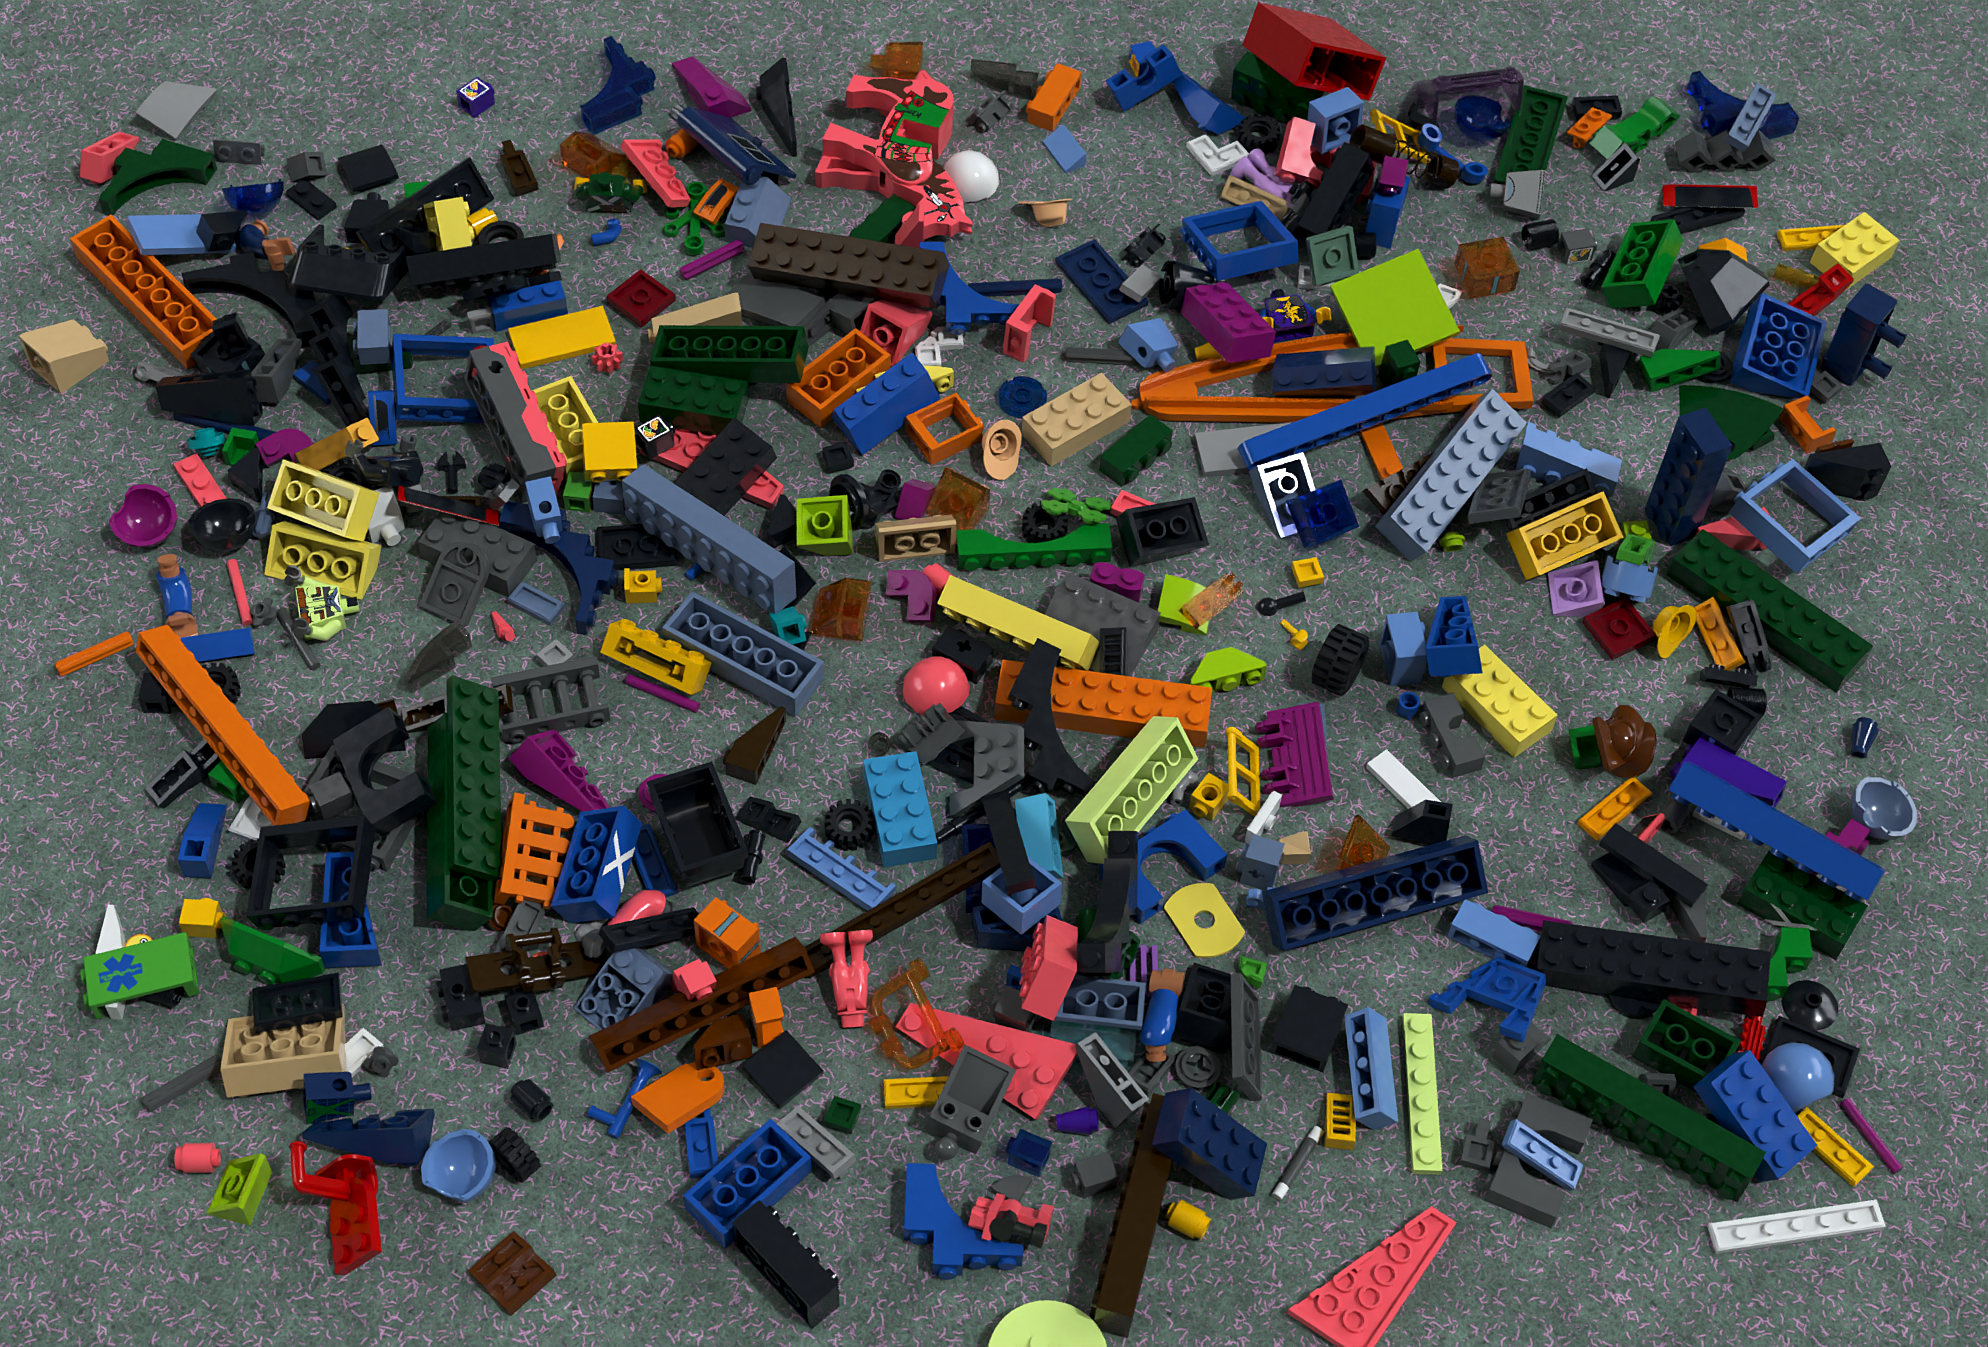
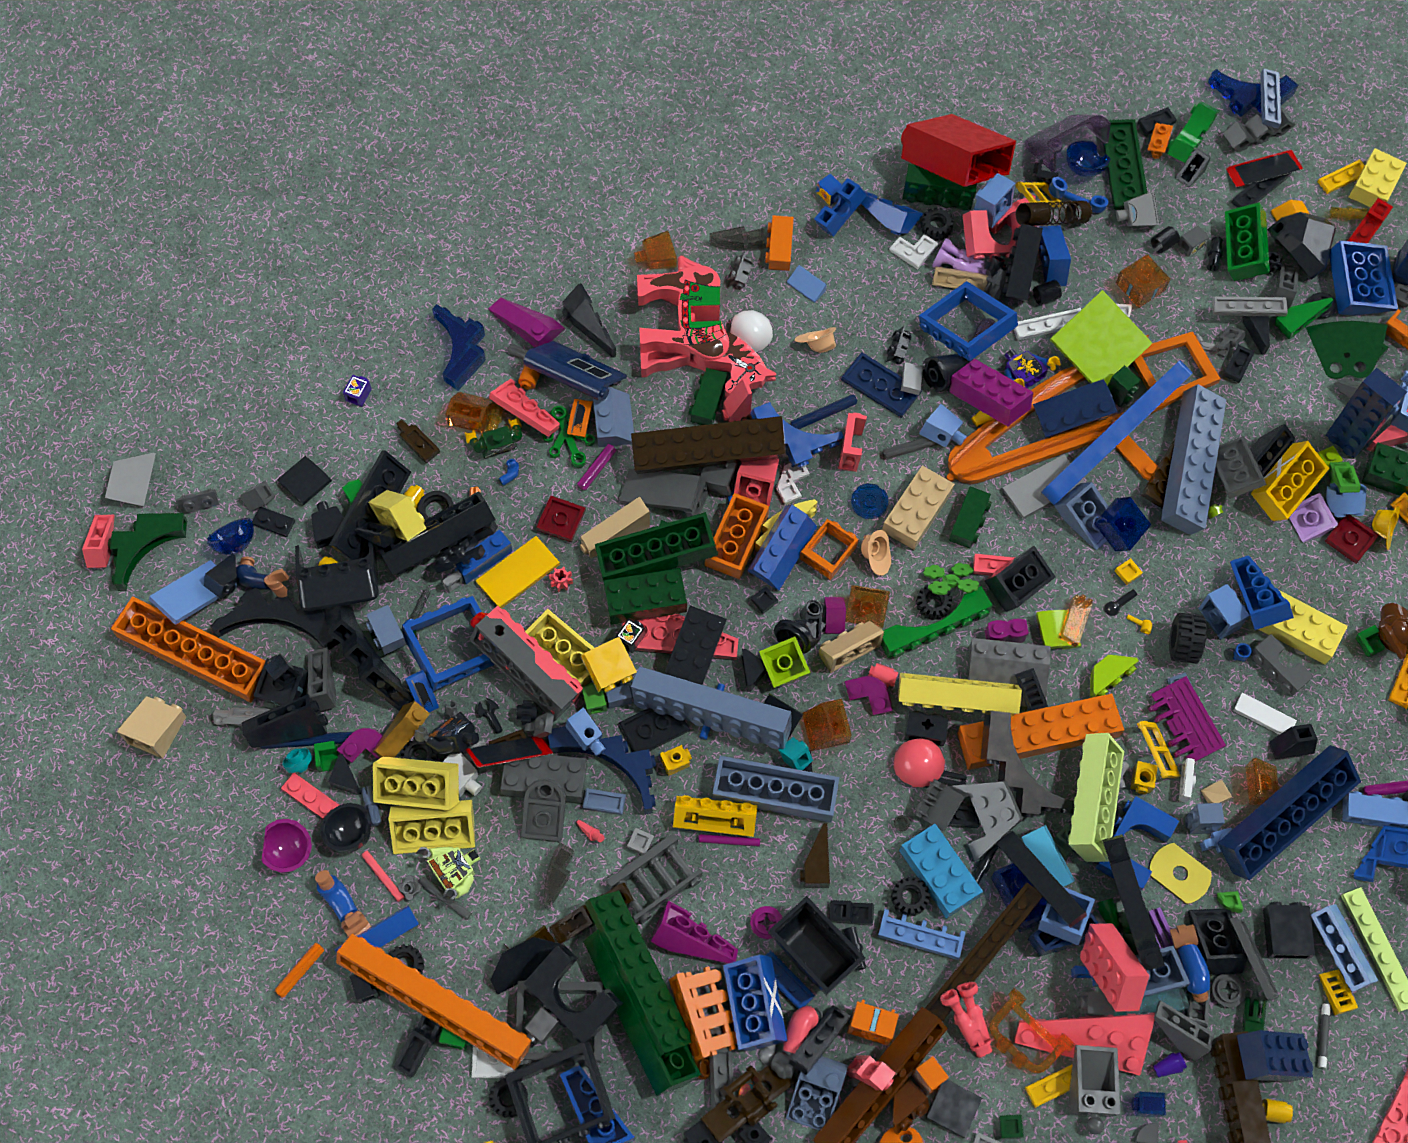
camera: 20 degrees left, 10 degrees up
blue slope [177,803,227,878] -> none
blue tile [293,360,331,405] -> none
dark grey brick [1071,1151,1118,1199] -> none
sand green plate [1305,226,1359,286] -> none
magenta slope [1377,156,1408,195] -> none
medium blue wedge [1515,421,1622,497] -> none

